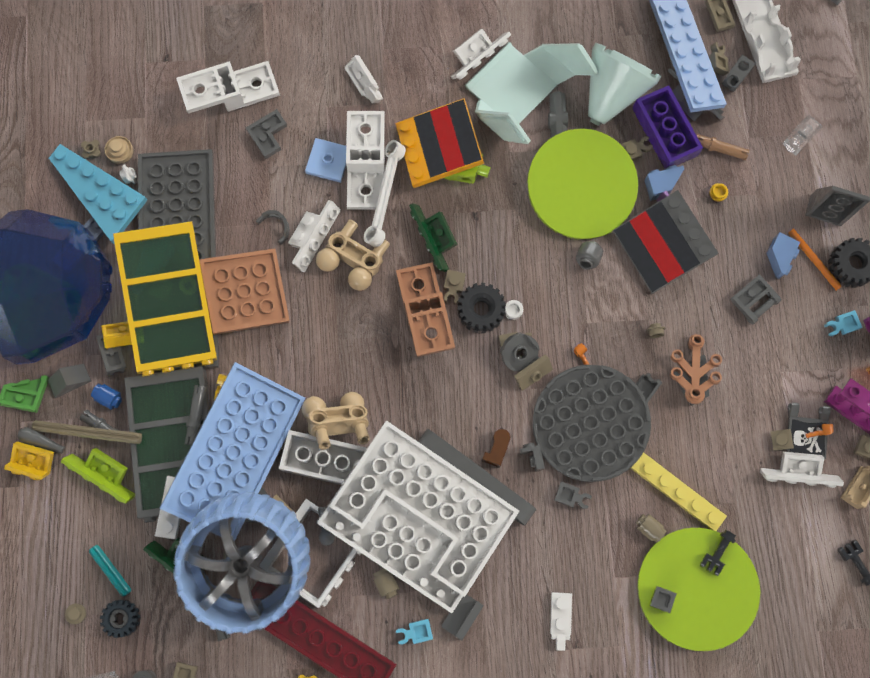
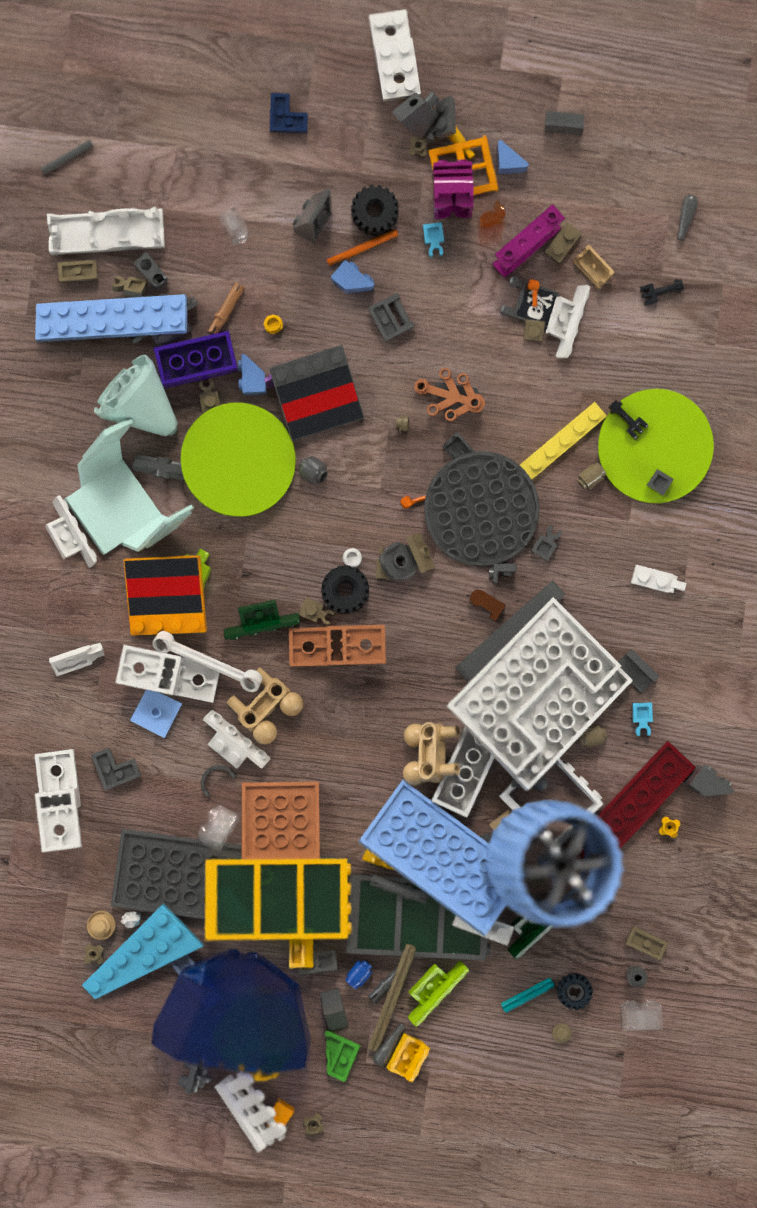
camera: 75 degrees left, 10 degrees up
none -> clear brick [198,804,239,853]

